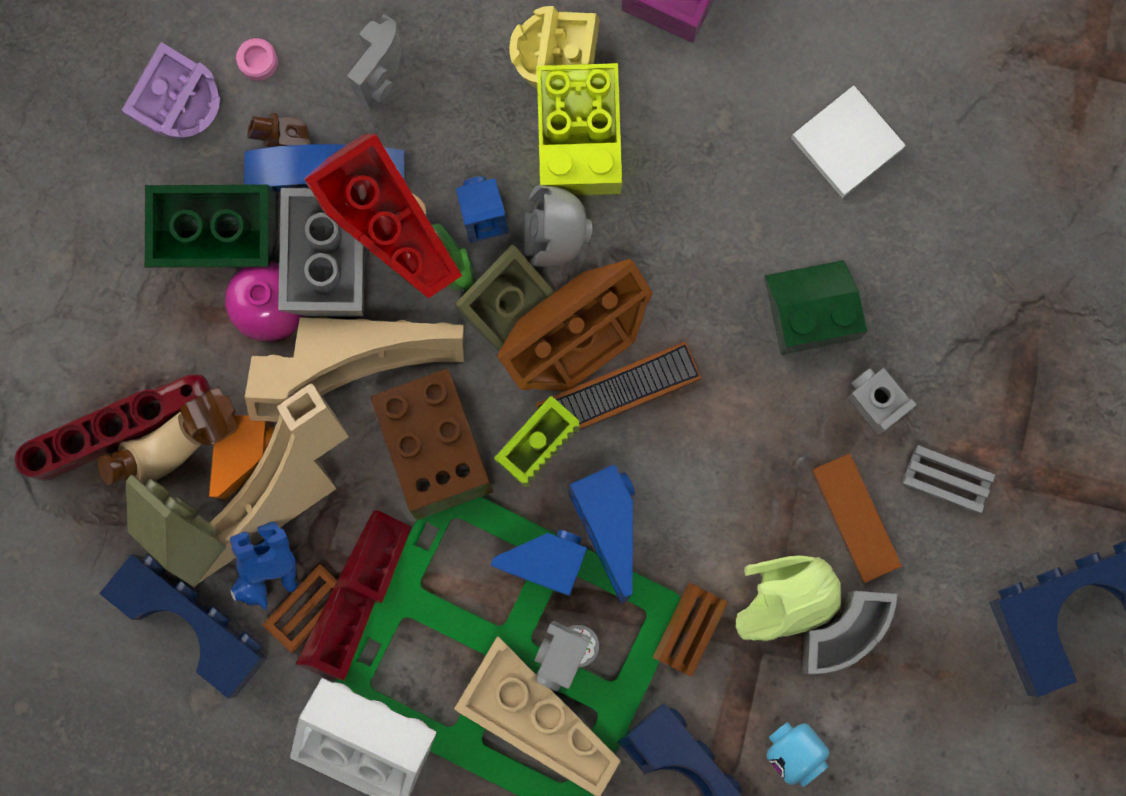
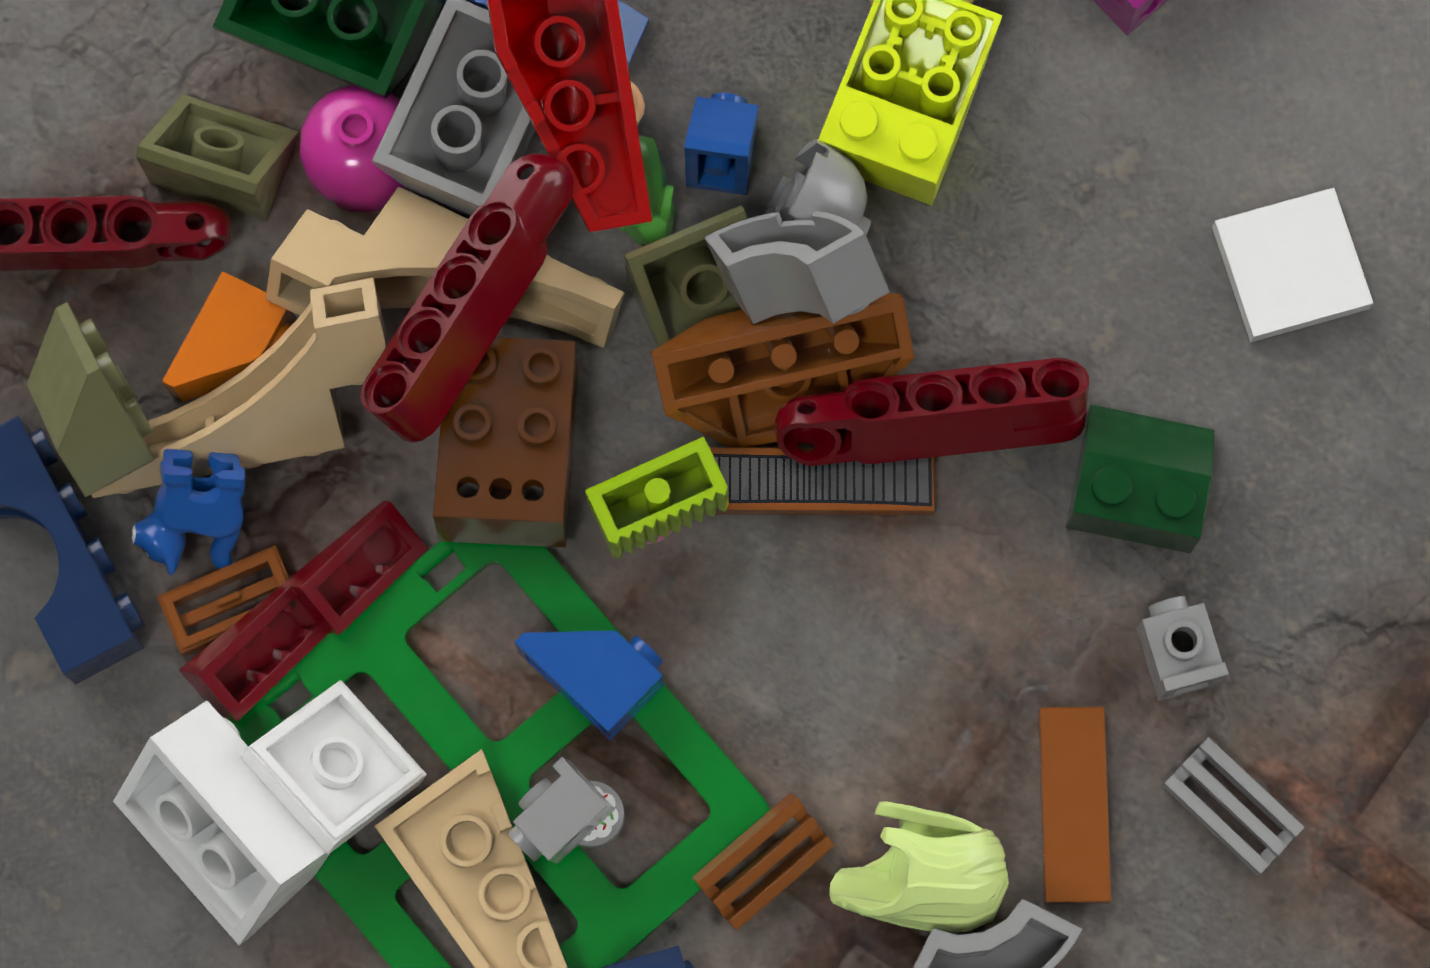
camera: 20 degrees right, 5 degrees down
piece [98,386,239,485] -> none
blue slope [568,464,635,604] -> none
none -> olive slope [136,94,299,221]
none -> white tile [241,680,427,855]
none -> dark red piece [361,153,574,443]
none -> light grey brick [704,211,890,324]
none -> dark red piece [774,358,1089,466]

